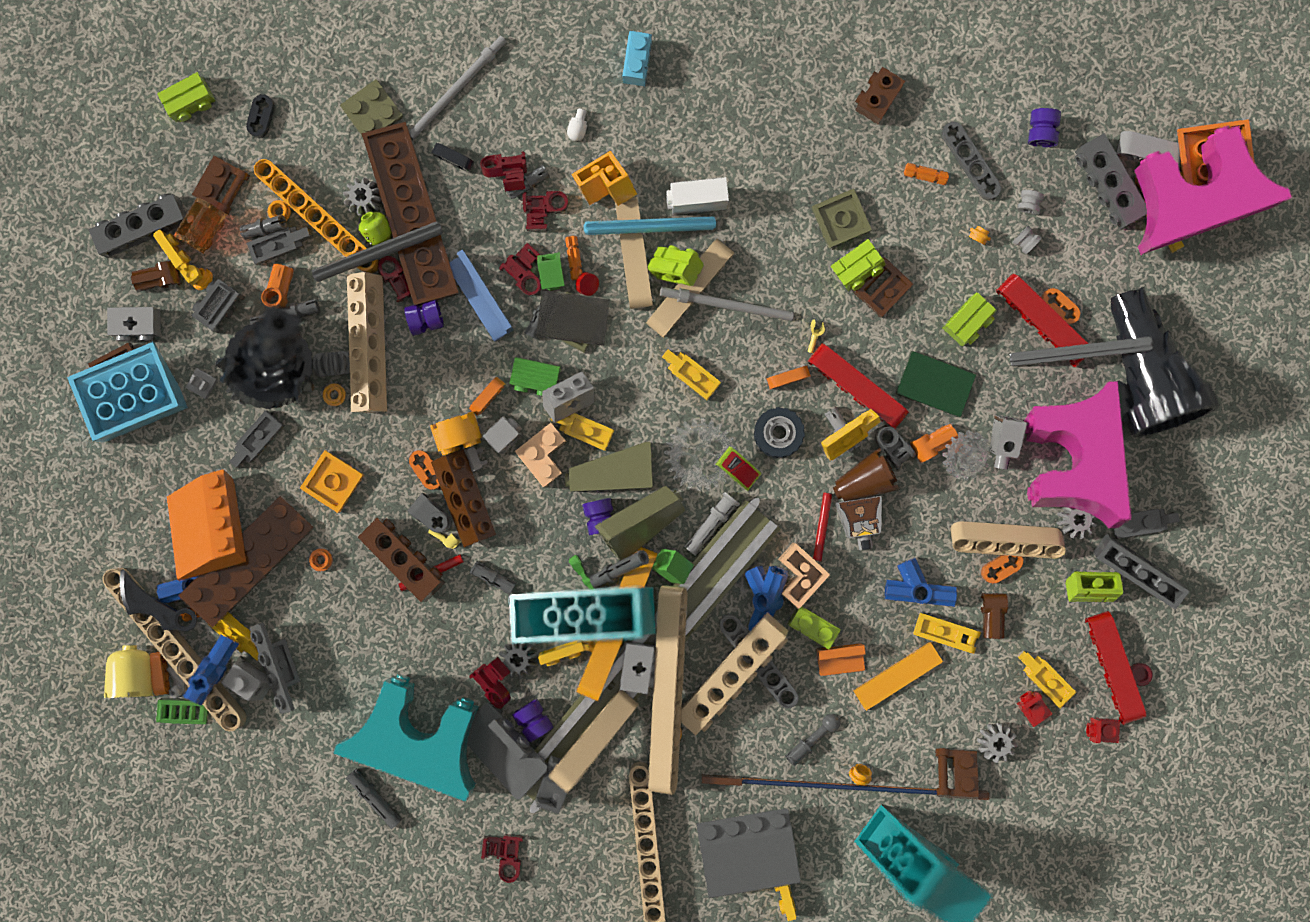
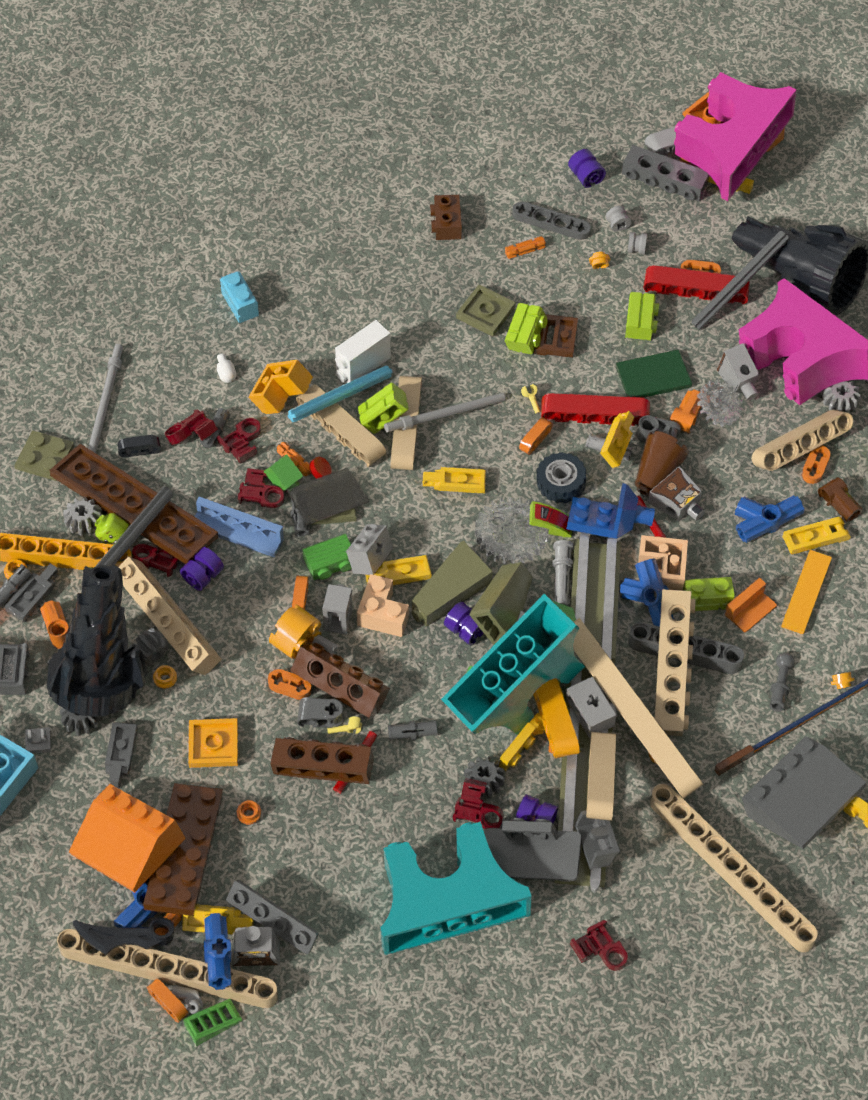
camera: 40 degrees left, 30 degrees down
light yellow cylinder [104,645,153,698] -> none
dark grey pin [345,768,402,829] -> none
none -> blue plate [567,483,655,539]

